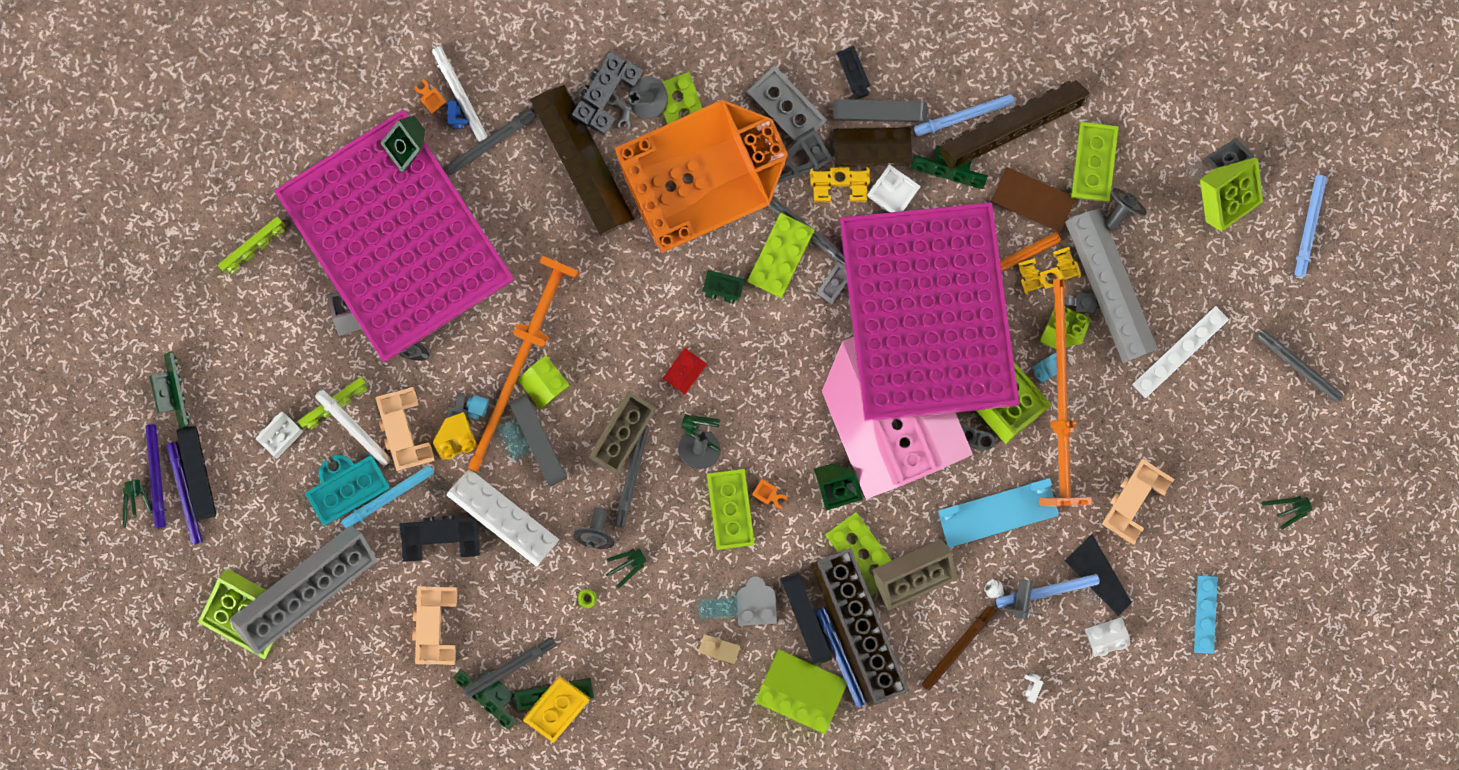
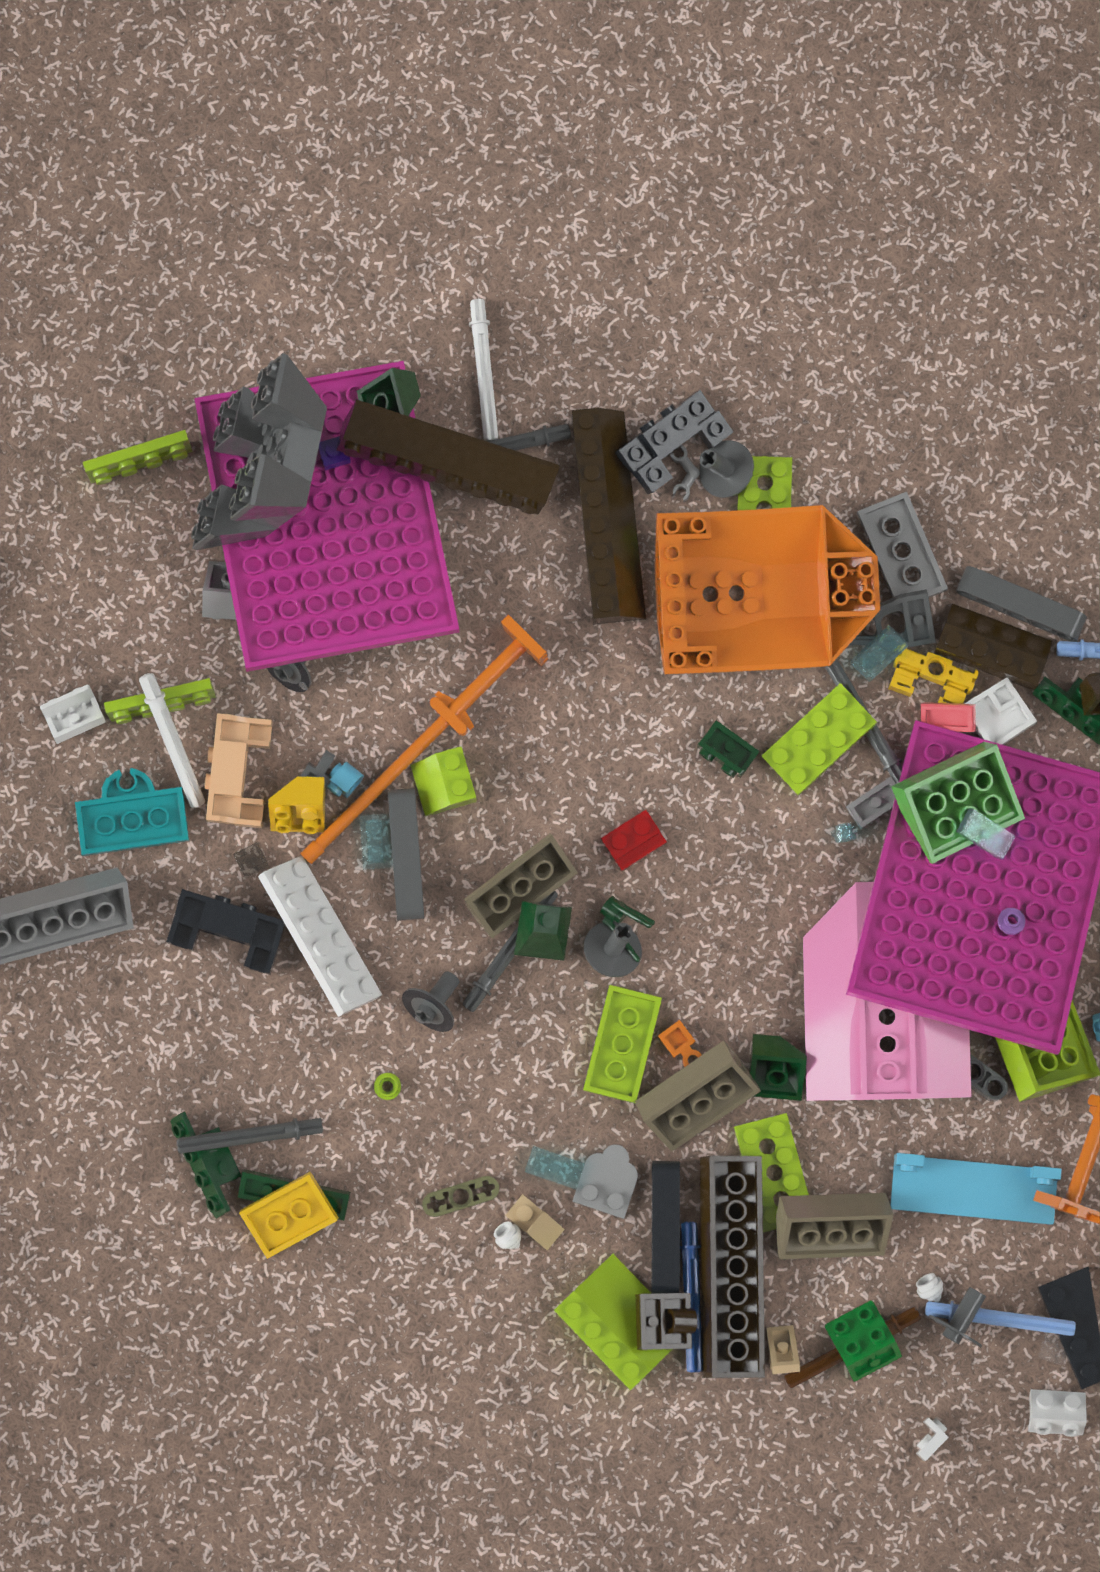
camera: 15 degrees right, 5 degrees down
medium azure axle [342,465,434,528] -> none
light nougat bracket [412,586,458,665] -> none
orange plate [414,79,447,115] -> none
blue bracket [448,100,469,129] -> none
dark green plant [606,548,647,588] -> none
black hinge [836,46,870,99] -> none
none -> dark grey slope [191,353,327,550]
none -> dark purple plate [318,436,351,471]
none -> dark brown slope [336,399,560,515]
none -> olive beam [422,1176,499,1217]
none -> white plate [494,1221,521,1249]
none -> dark green slope [514,901,572,961]
none -> dark tan slope [635,1041,761,1152]
none -> plate [636,1293,698,1350]
none -> tan slope [766,1325,800,1374]
none -> green bracket [825,1300,902,1382]
none -> clear light blue plate [831,823,858,843]
none -> clear light blue plate [850,625,908,682]
none -> bright green slope [891,742,1025,864]
none -> coral tile [921,702,976,732]
none -> clear light blue plate [956,808,1016,860]
none -> medium lavender plate [998,908,1026,935]

